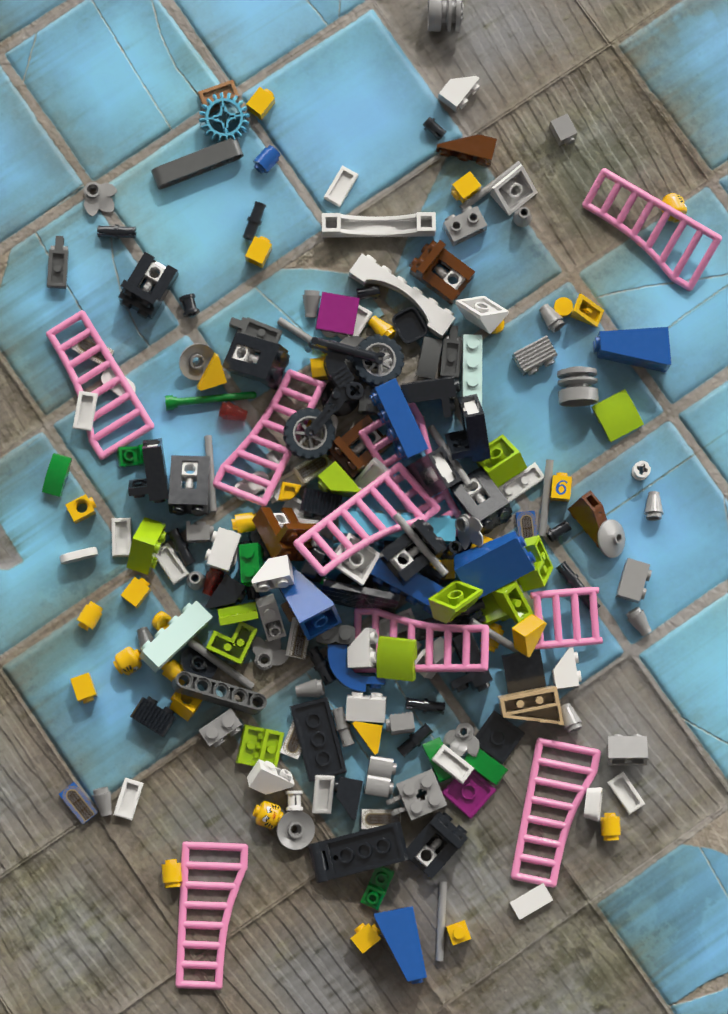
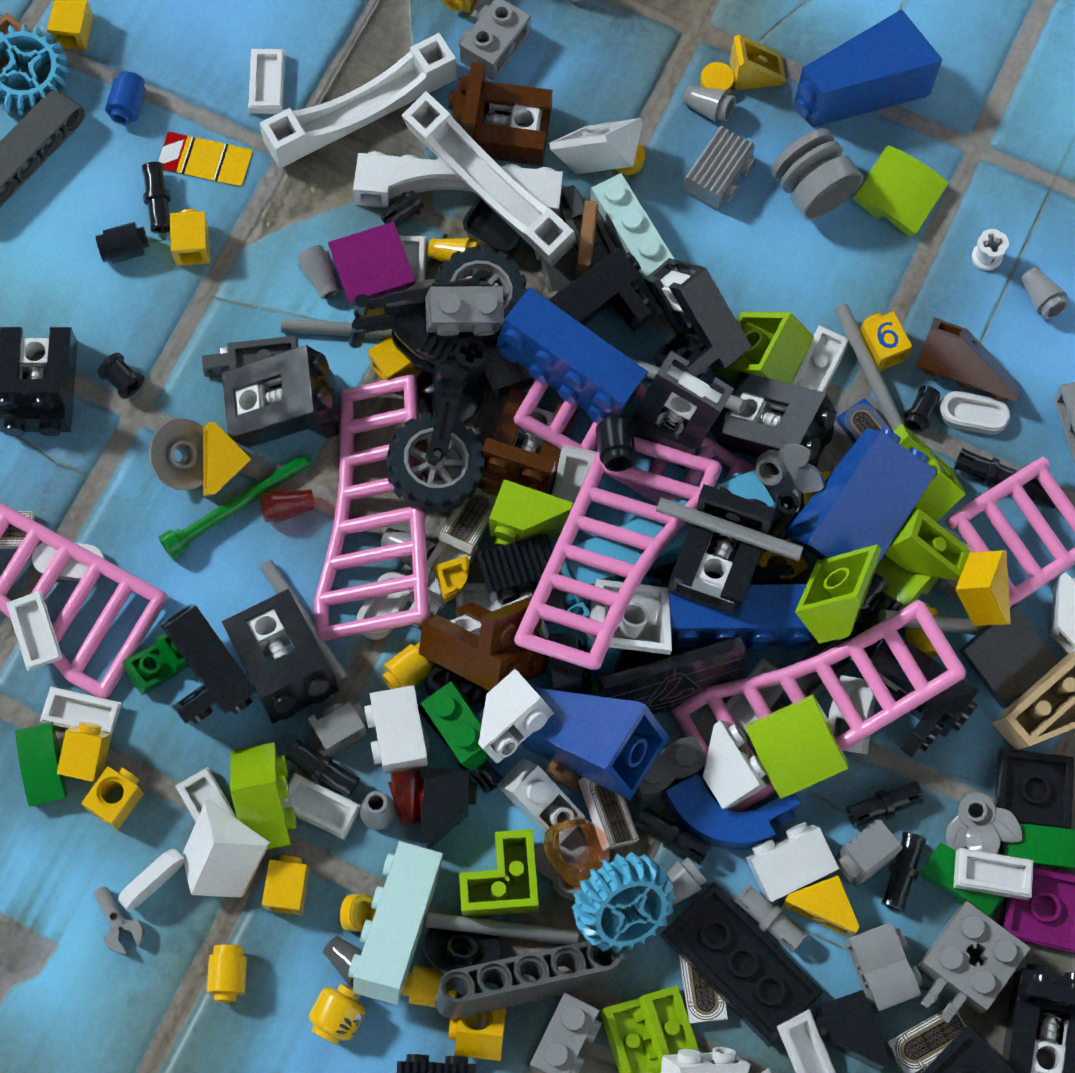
camera: 25 degrees left, 10 degrees down
lime slope [217,601,258,626] -> none
light grey dish [598,519,625,558] -> none
none -> white tile [40,687,122,738]
none -> yellow brick [57,722,112,782]
none -> light grey bar [94,887,145,956]
none -> black brick [95,221,149,264]
none -> yellow sticker [158,132,253,186]
none -> white slope [182,799,270,898]
none -> white arch [402,91,577,266]
none -> light grey brick [425,286,504,336]
none -> clear orange piece [544,818,602,888]
none -> medium azure gear [572,852,676,954]
none -> medium nougat tile [575,200,598,278]
none -> black brick [596,415,636,472]
none -> white tile [938,391,1011,435]

